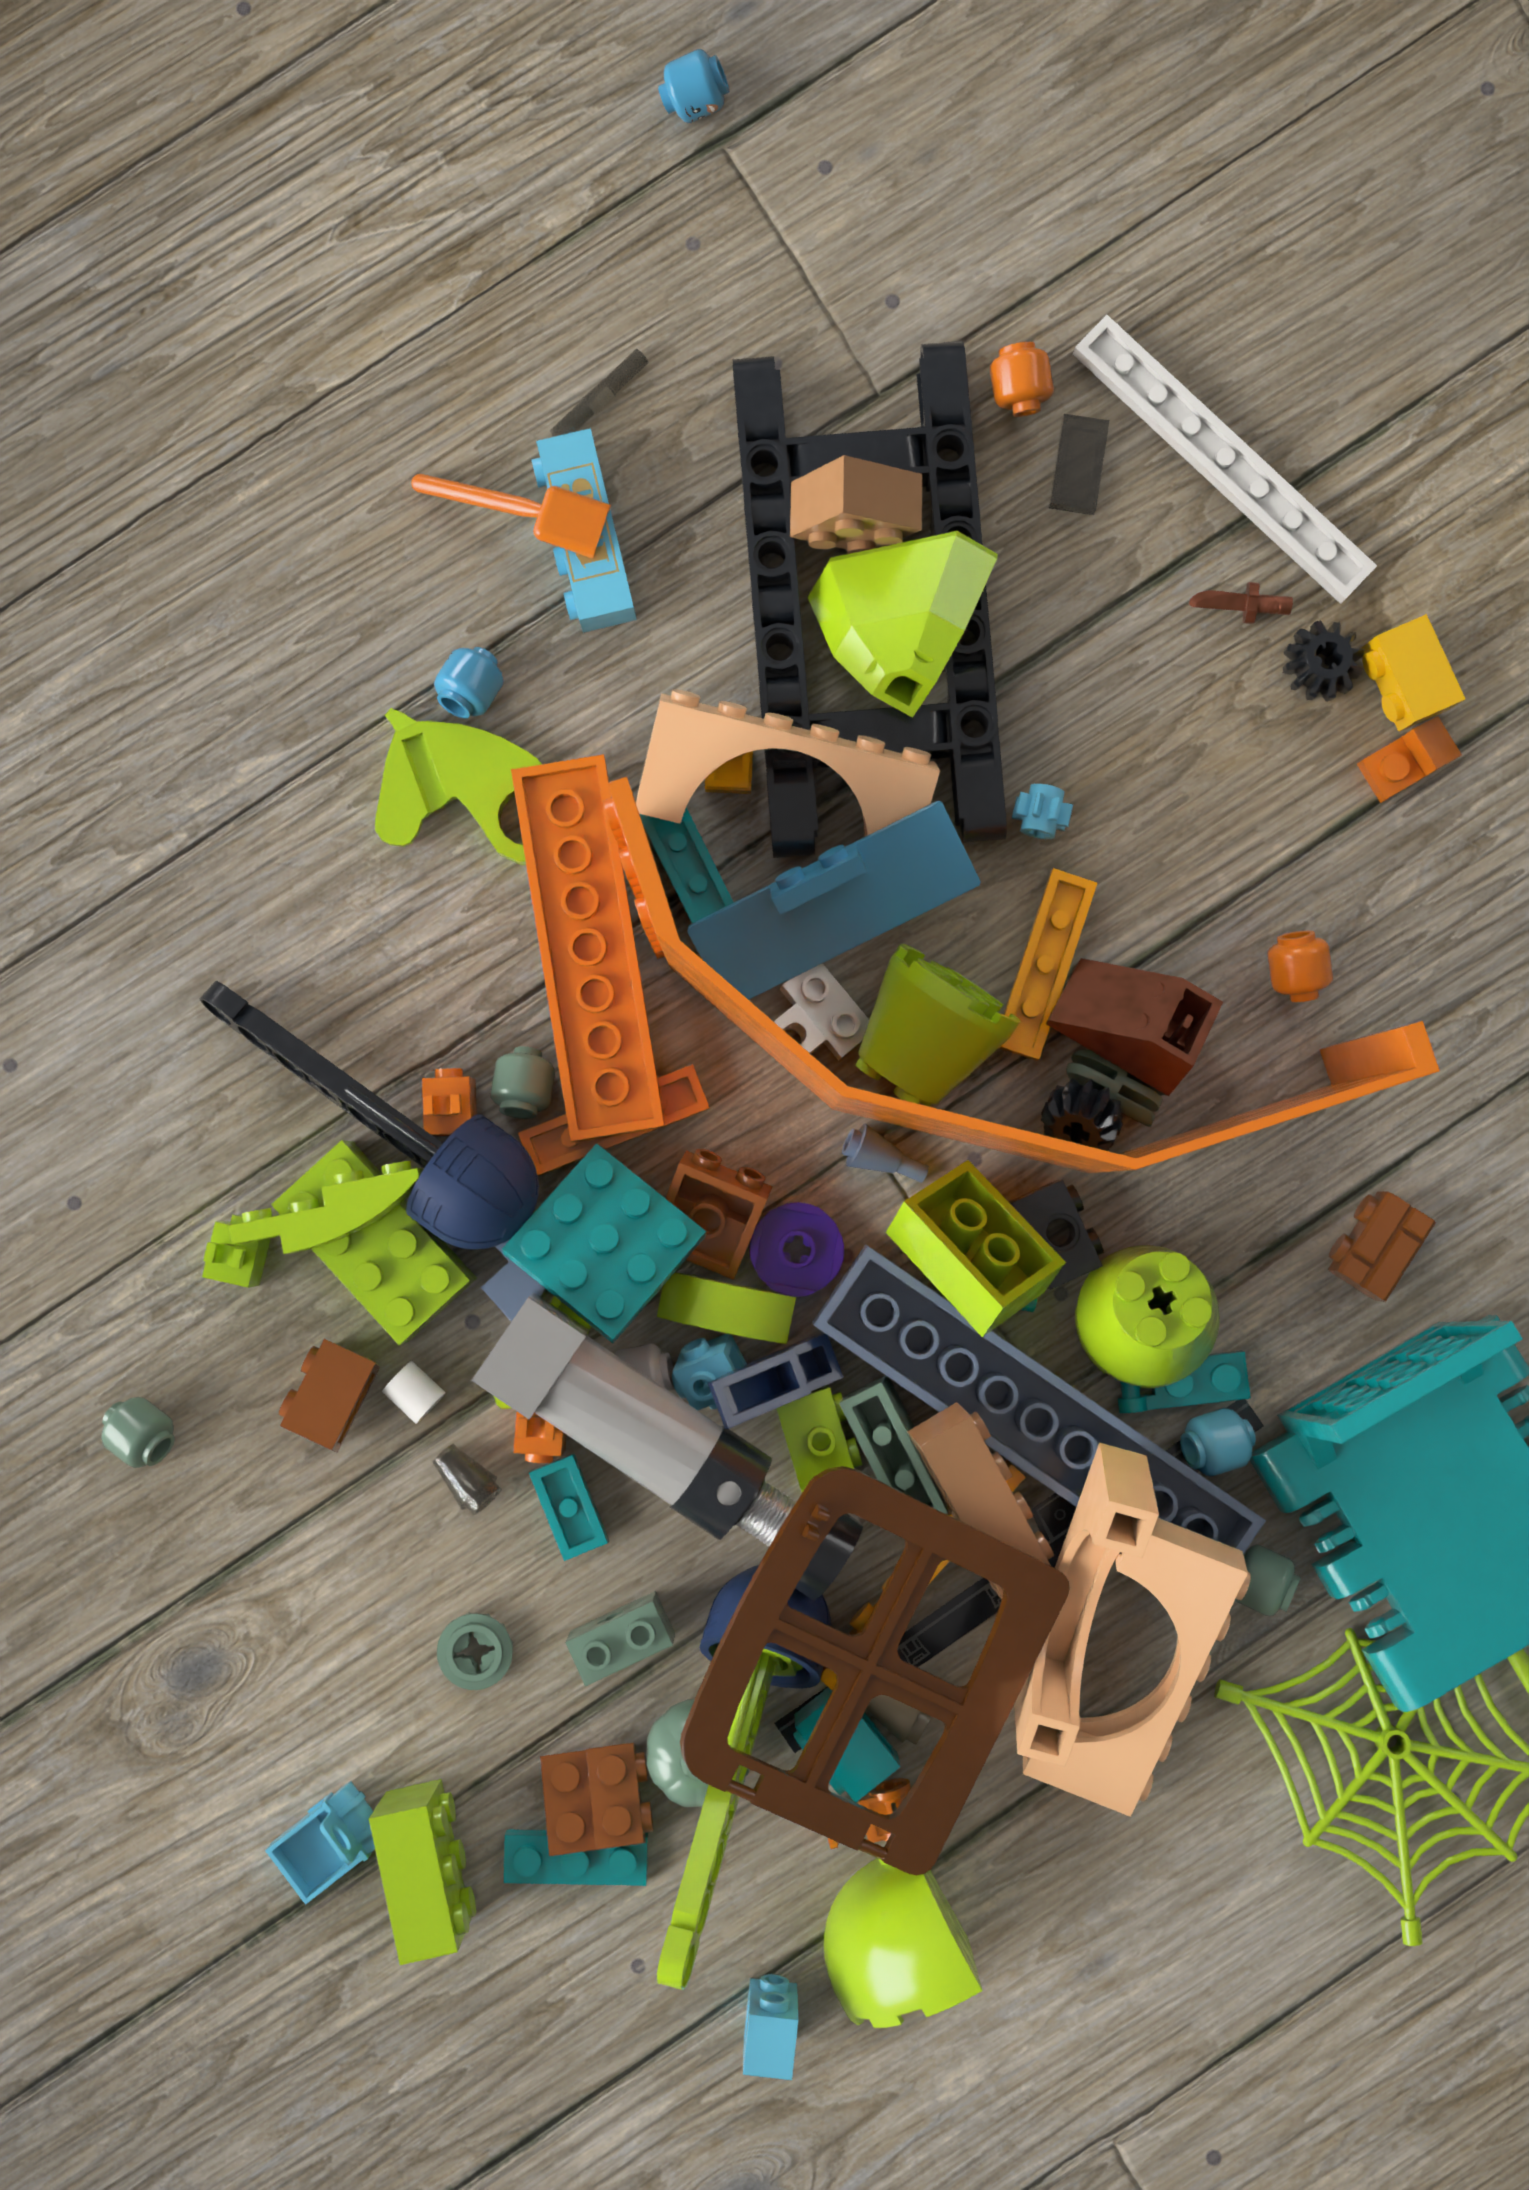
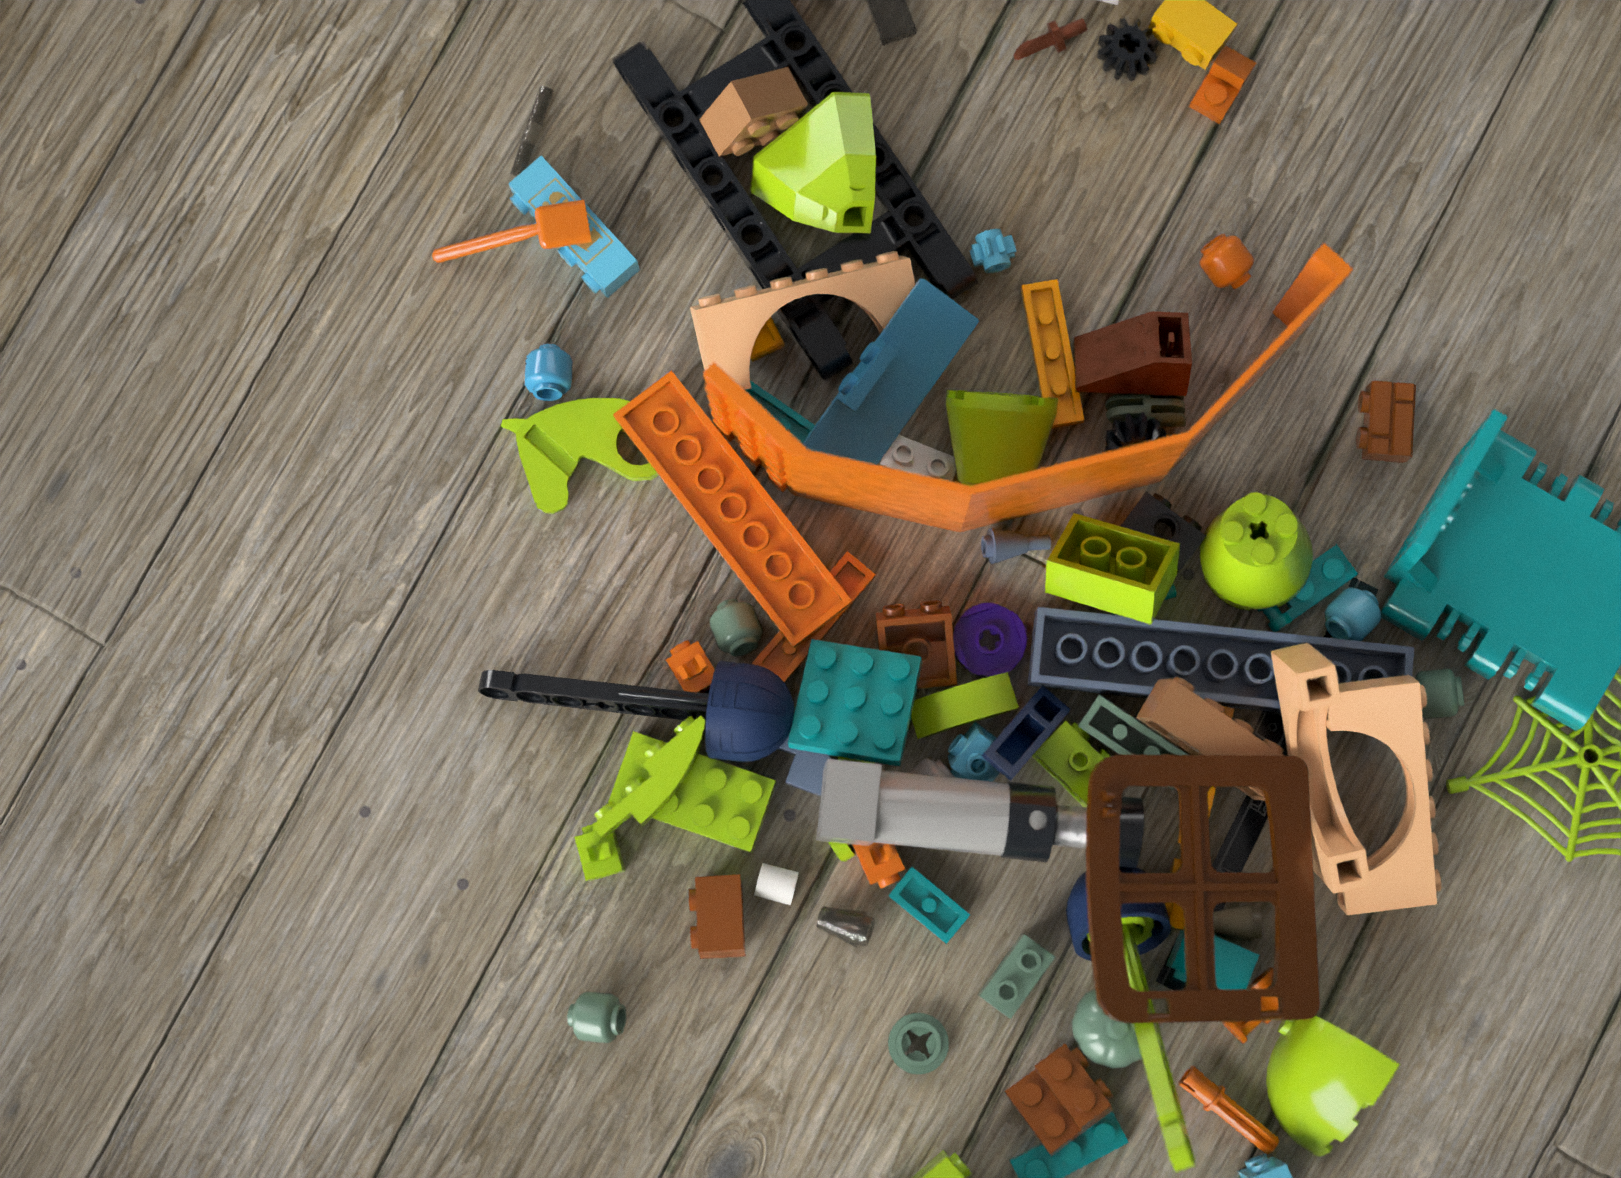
camera: 25 degrees left, 5 degrees down
none -> orange axle [1178,1065,1280,1154]

